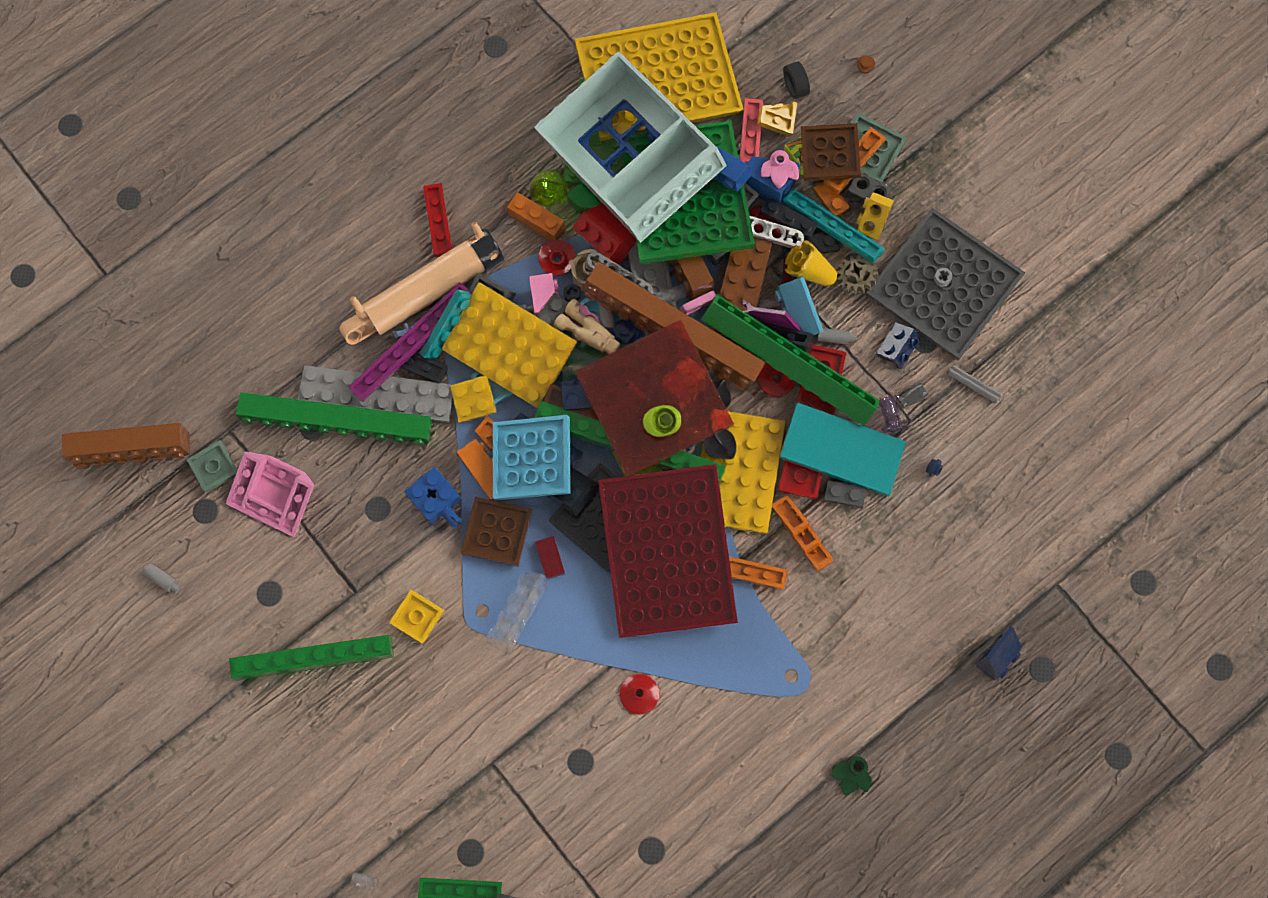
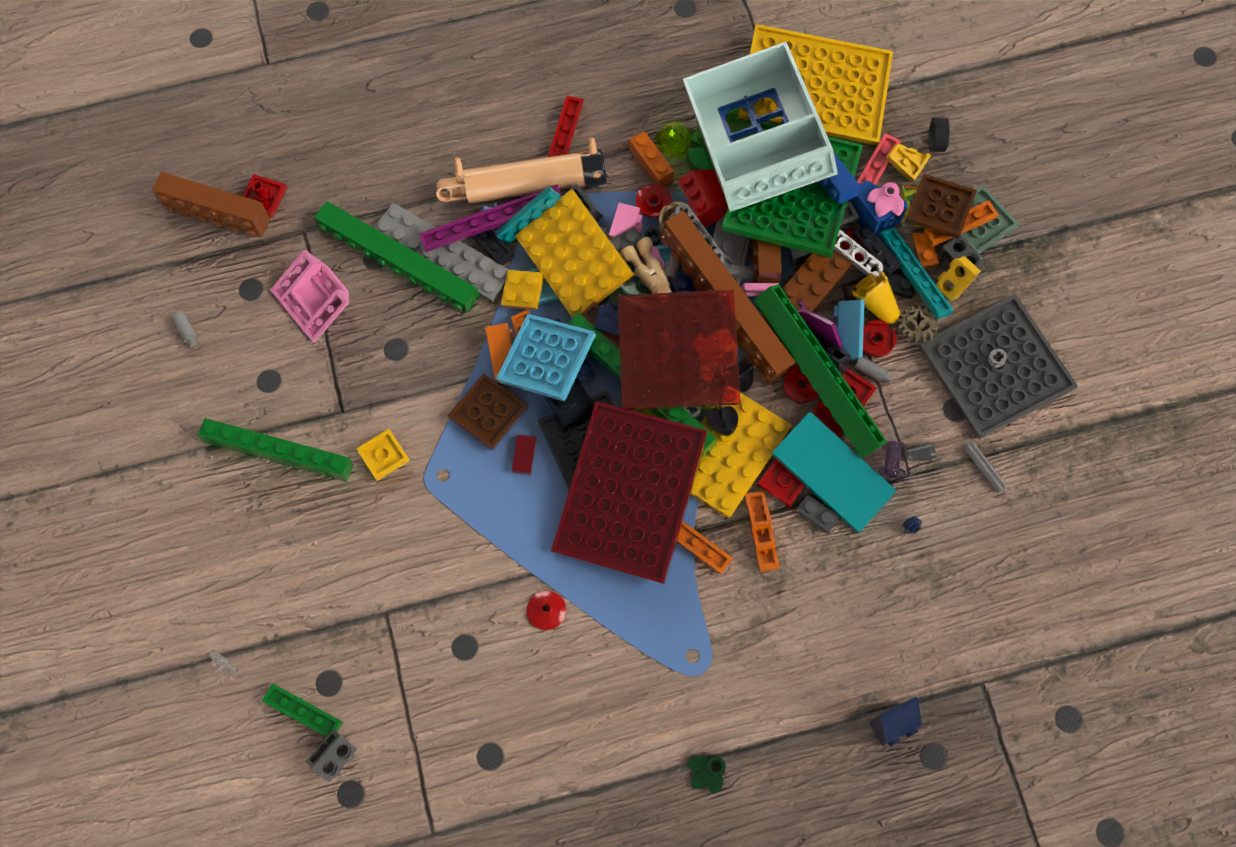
camera: 25 degrees right, 5 degrees down
sand green plate [186,440,238,493] -> none
blue brick [404,466,463,529] -> none
clear slope [487,572,548,655] -> none
lime hat [643,405,681,437] -> none
dark orange plate [857,55,875,74] -> none
bracket [876,323,920,369] -> none
none -> red plate [242,174,287,218]
none -> red plate [863,320,897,358]

